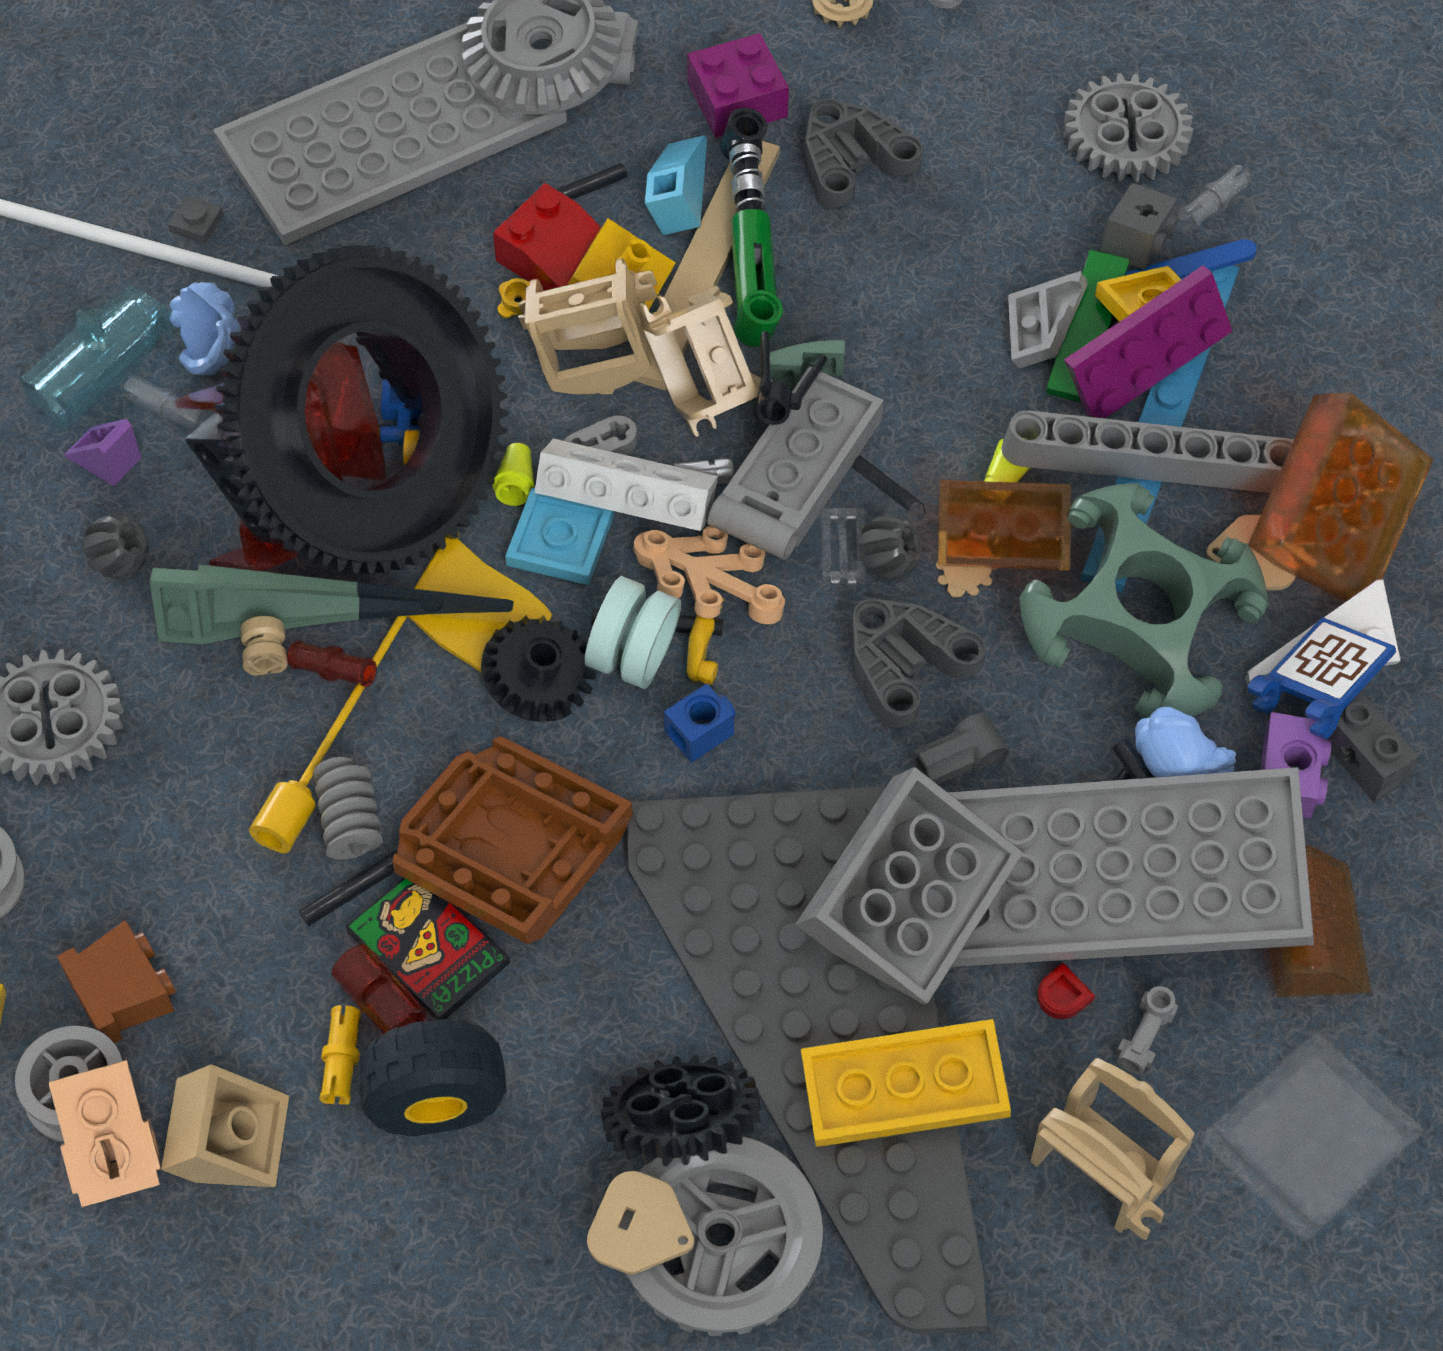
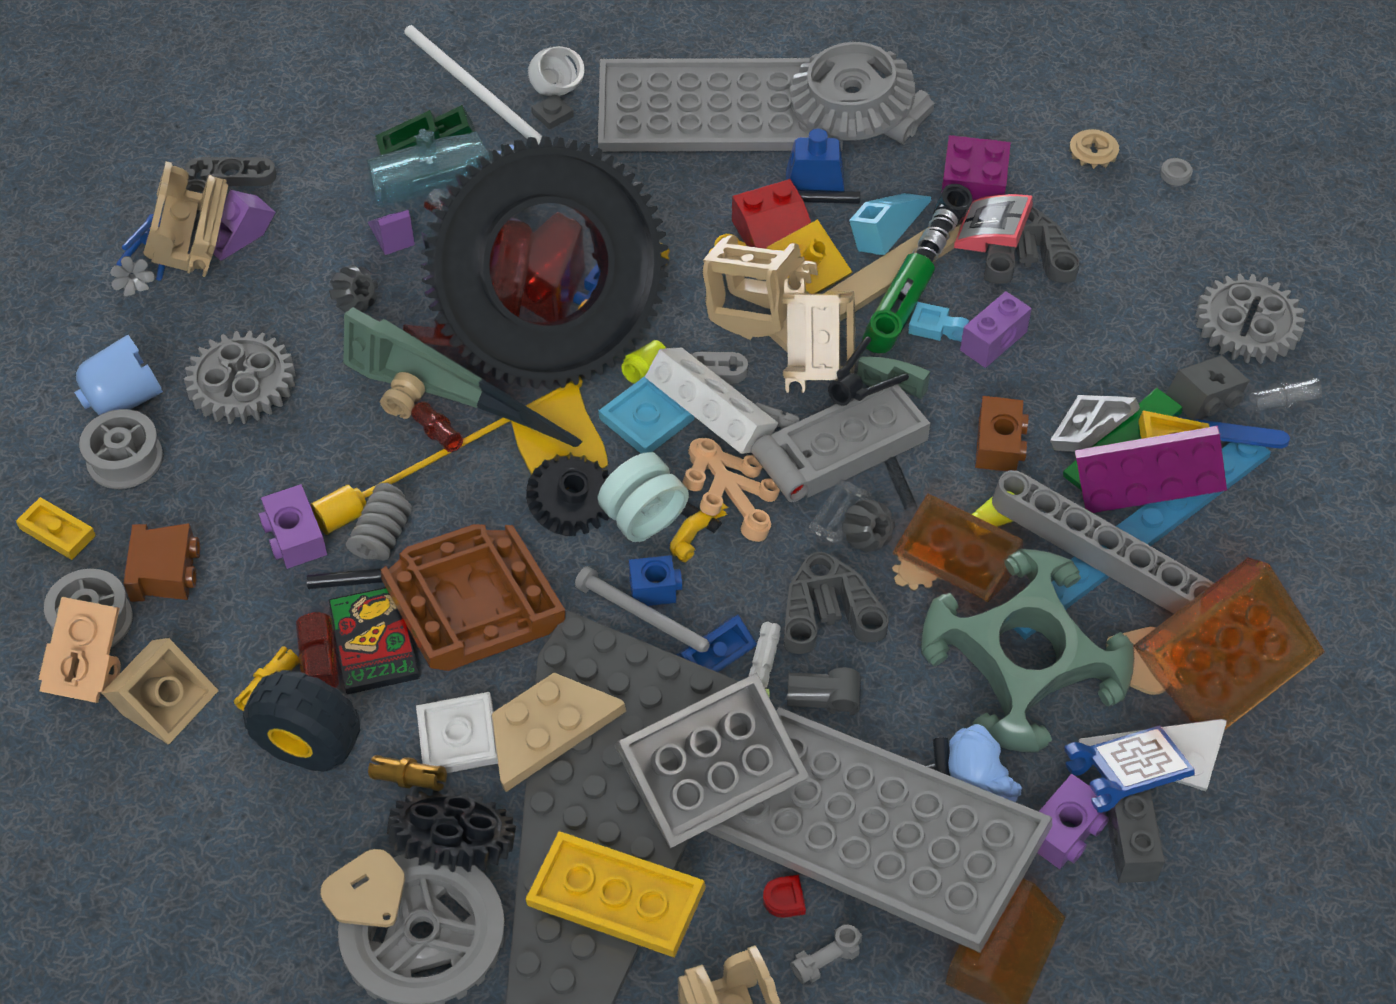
camera: 30 degrees right, 5 degrees down
none -> medium lavender brick [258,484,327,569]
none -> pearl gold pin [368,755,447,791]
none -> dark green slope [375,105,478,160]
none -> white plate [416,692,498,773]
none -> tan wing [492,673,626,792]
none -> white helmet [528,46,584,96]
none -> light grey bar [575,566,710,652]
none -> blue slope [676,615,757,672]
none -> white axle [749,622,781,688]
none -> blue torso [786,128,845,191]
none -> medium azure plate [908,302,969,342]
none -> slope [954,194,1033,253]
none -> medium lavender brick [960,291,1032,368]
none -> dark orange brick [975,396,1029,471]

